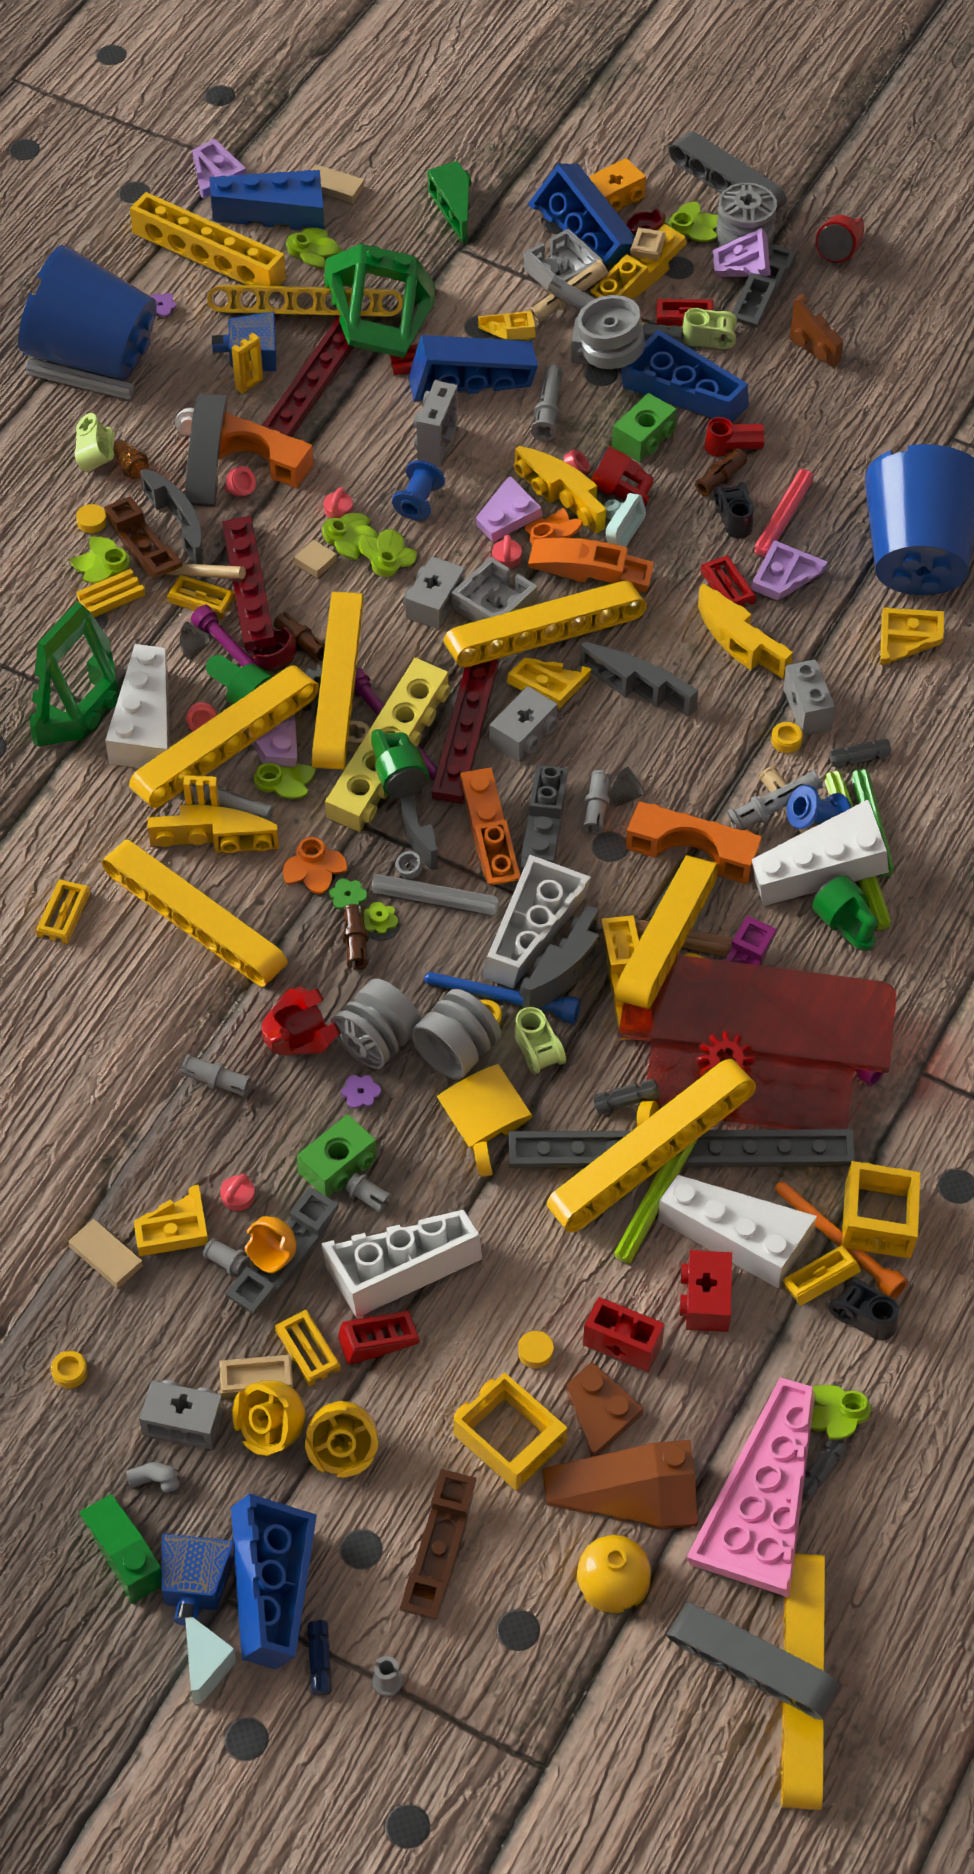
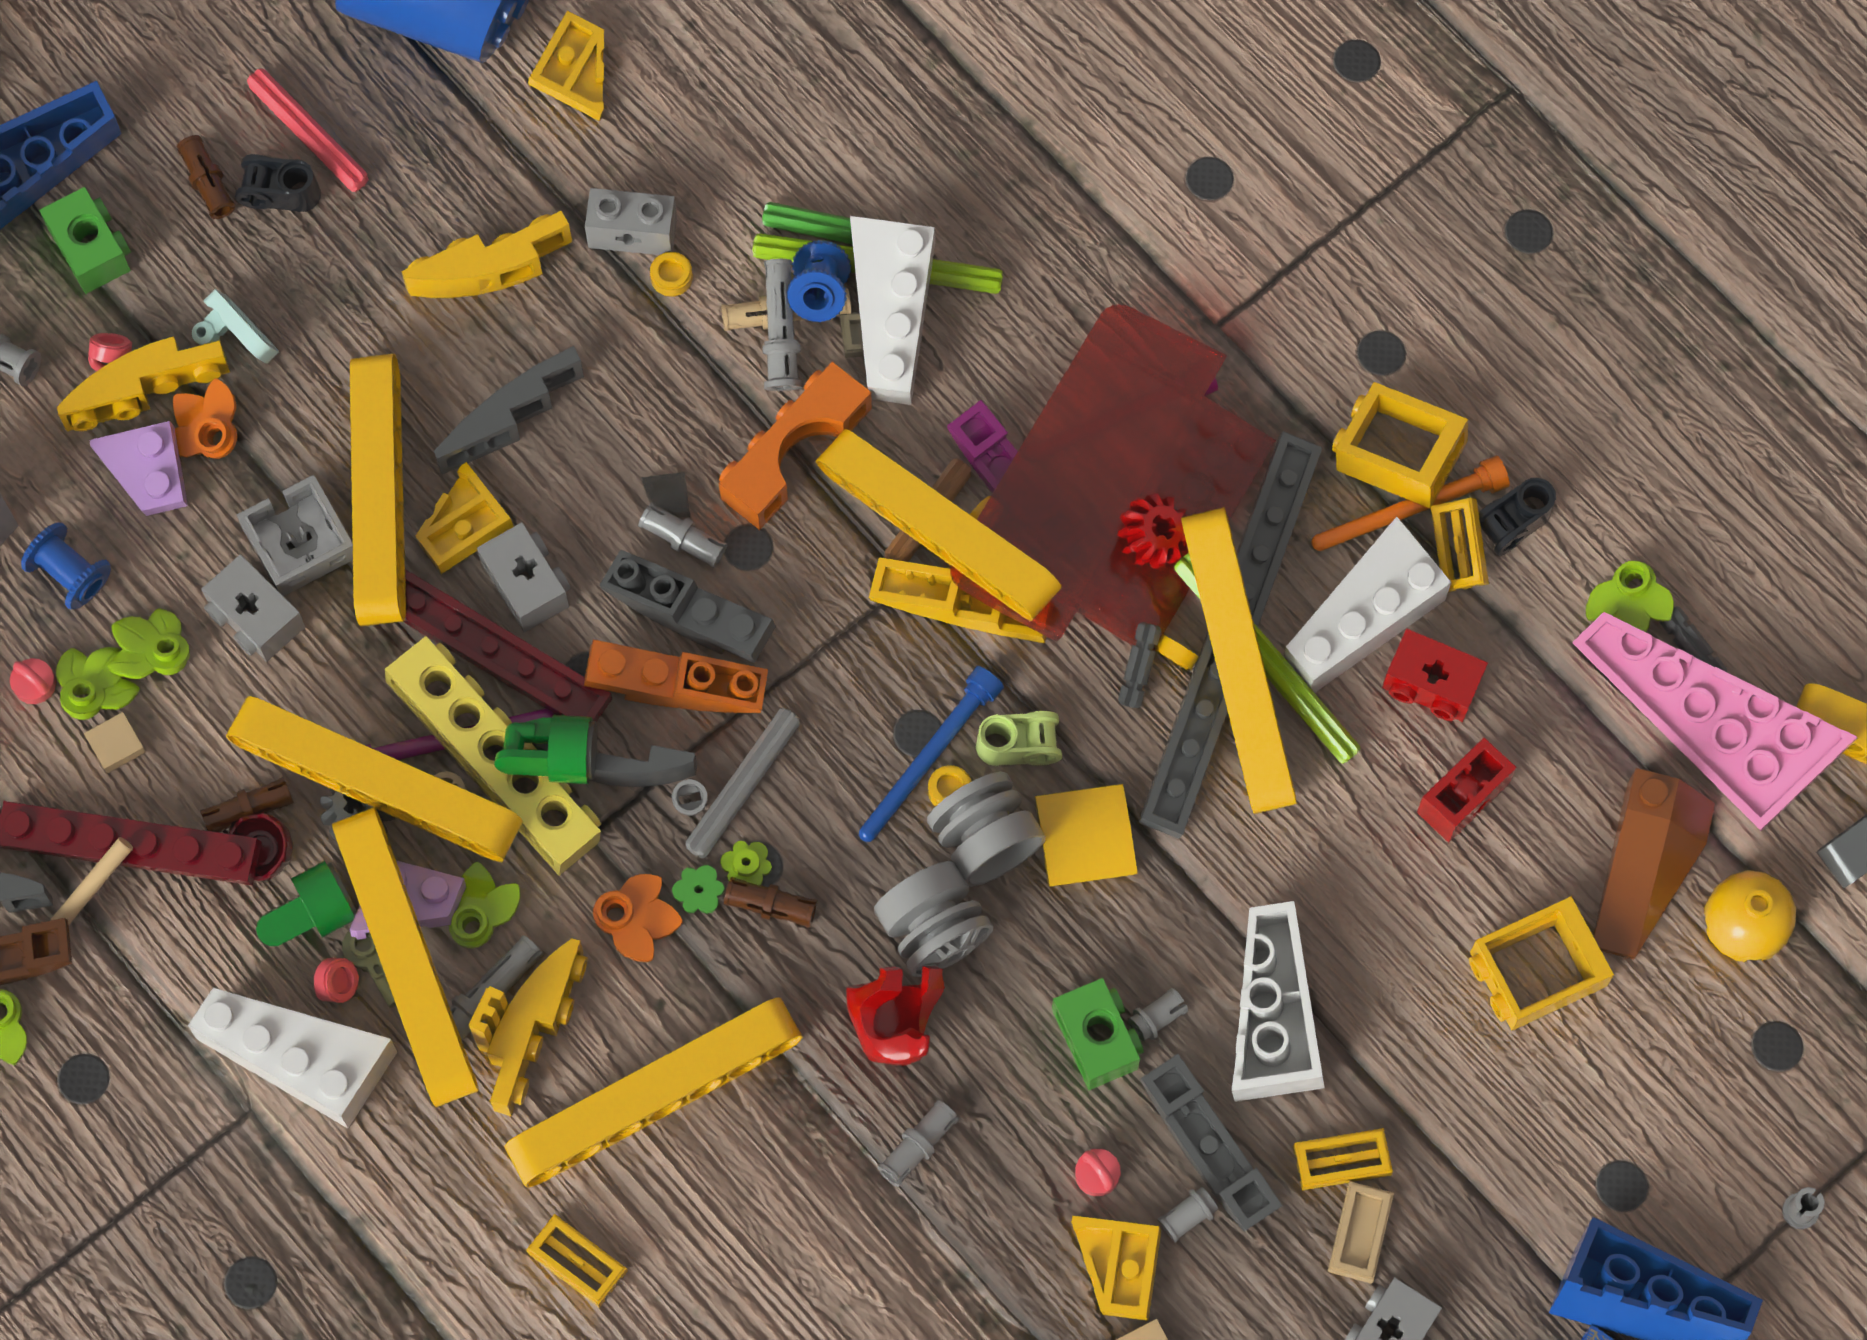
camera: 70 degrees left, 15 degrees up
green windscreen [30,602,119,746] -> none
yellow tile [77,569,145,617] -> none
yellow tile [167,575,236,620] -> none
clear smoke tile [180,621,211,661] -> none
magenta piece [191,605,259,667] -> none
yellow cylinder [232,1380,306,1456] -> none
light orange hair [245,1216,297,1274] -> none
yellow cylinder [305,1401,379,1478] -> none
dark blue axle [308,1620,332,1696] -> none
red slope [338,1310,420,1364] -> none
medium lavender plant [341,1075,381,1109] -> none
reddish brown slope [400,1469,477,1620] -> none
yellow tile [473,1141,493,1177] -> none
white wedge [482,855,591,988] -> none
coral tile [492,534,522,569] -> none
yellow tile [518,1331,554,1369] -> none
dark grey slope [519,905,599,1009] -> none
orange slope [527,538,654,593] -> none
dark orange wing [566,1362,644,1457] -> none
red piece [588,445,654,507] -> none
red tile [701,555,756,607] -> none
red piece [704,417,764,457] -> none
lavender wing [751,540,827,601] -> none
green piece [812,875,878,951] -> none
dark grey axle [829,739,891,768] -> none

